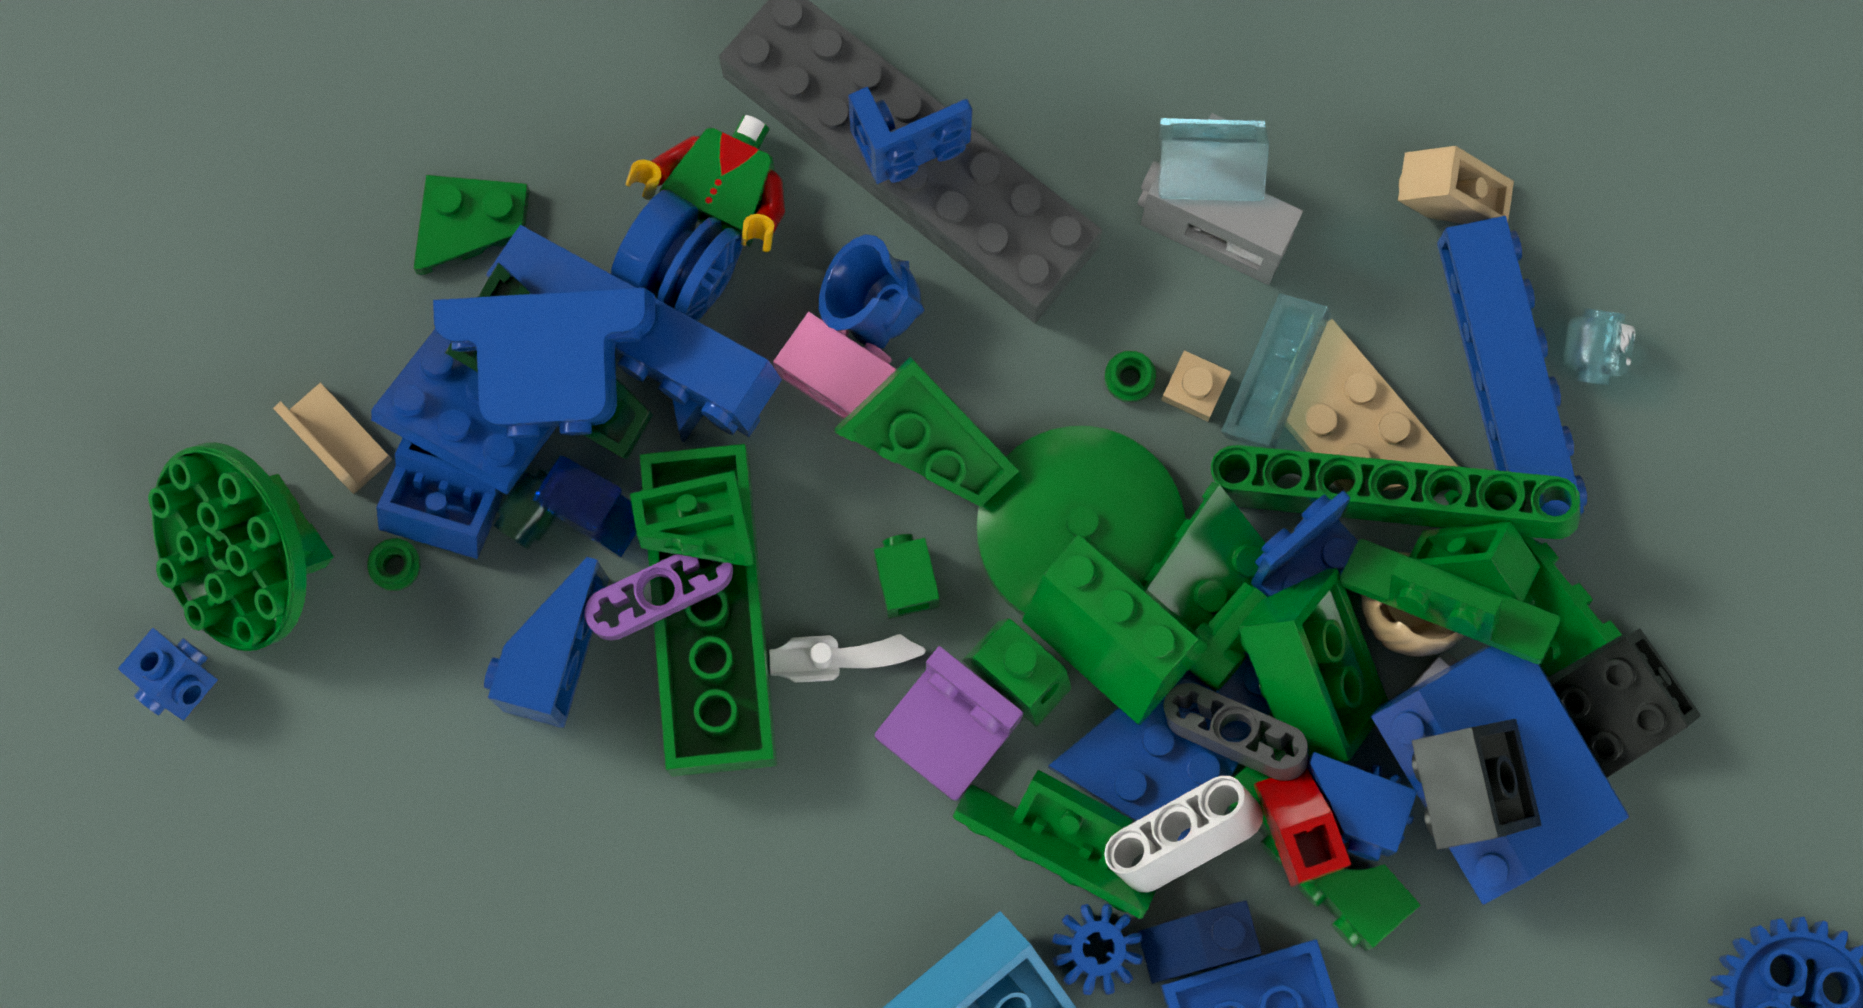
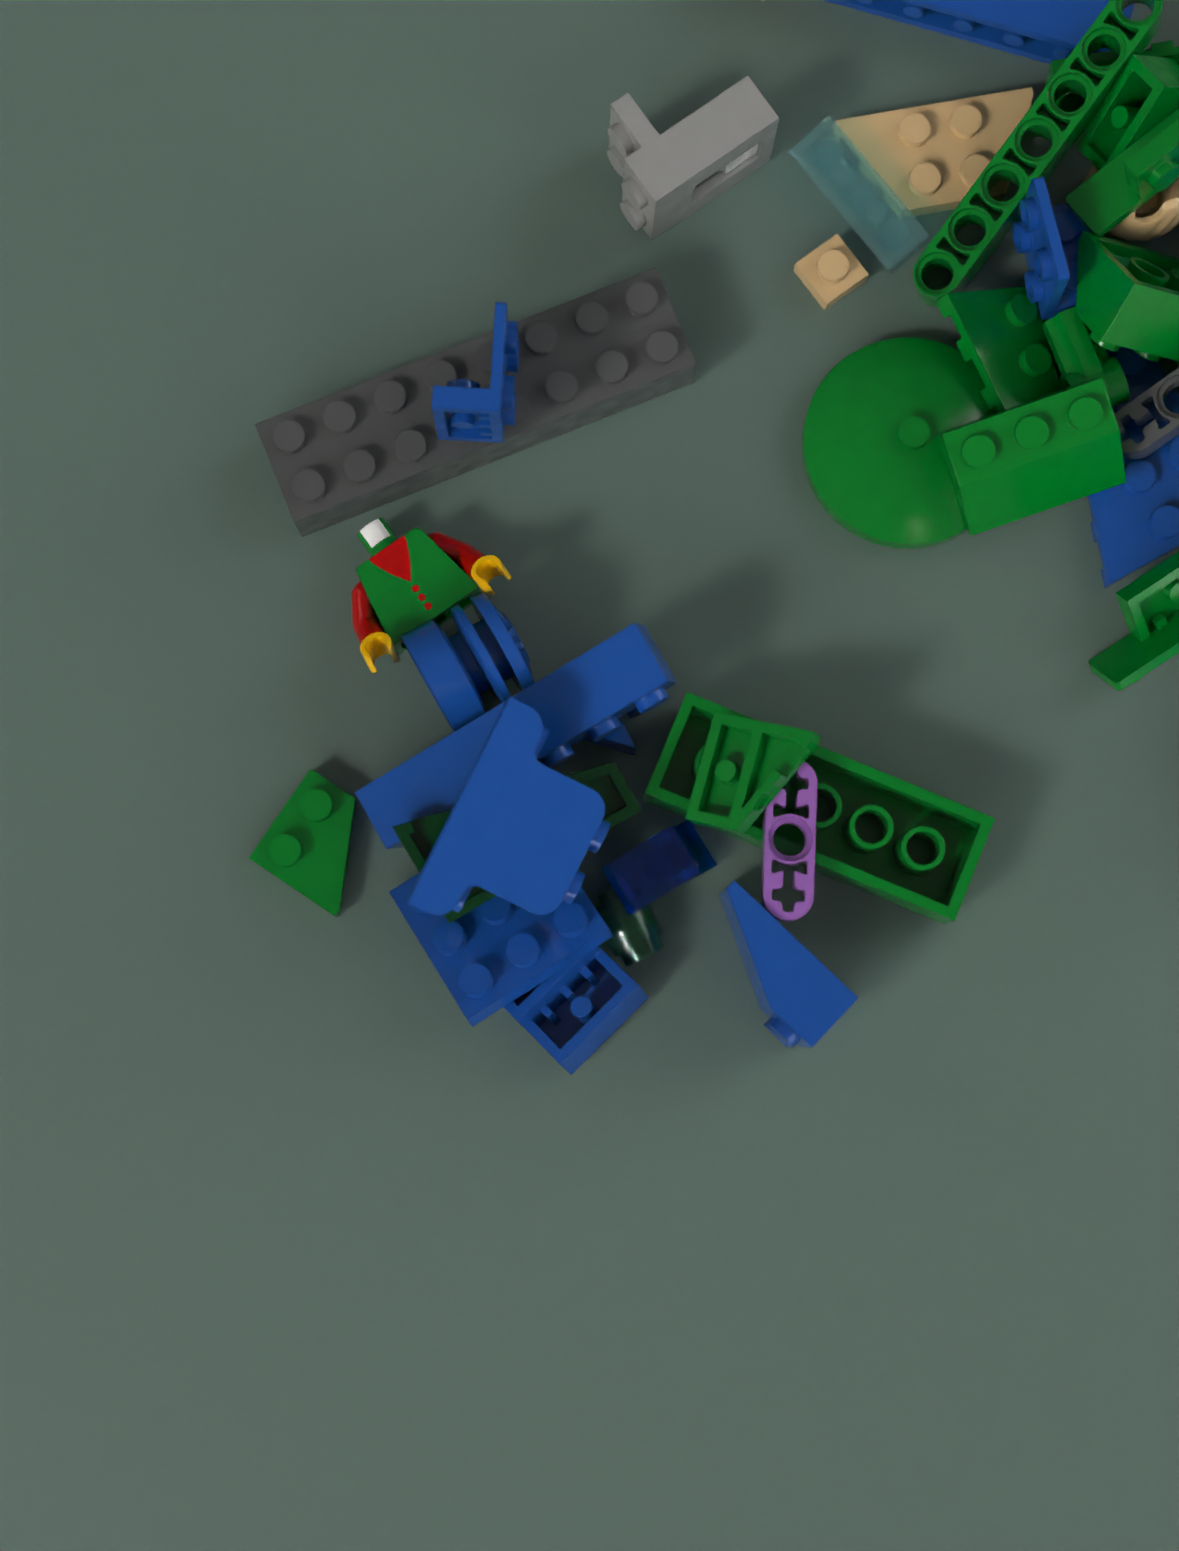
camera: 65 degrees left, 5 degrees up
blue brick [118,628,218,721] -> none
green bracket [148,442,334,651] -> none
tan panel [273,382,392,494] -> none
green plate [367,538,421,591] -> none
white piece [769,634,926,683] -> none
bright pink brick [773,311,896,419] -> none
blue helmet [819,234,925,348] -> none
green wing [834,356,1019,507] -> none
green brick [874,534,940,619] -> none
medium lavender bracket [875,646,1023,801] -> none
green torso [963,618,1072,728] -> none
green plate [1104,351,1156,402] -> none
clear light blue panel [1158,118,1269,201] -> none

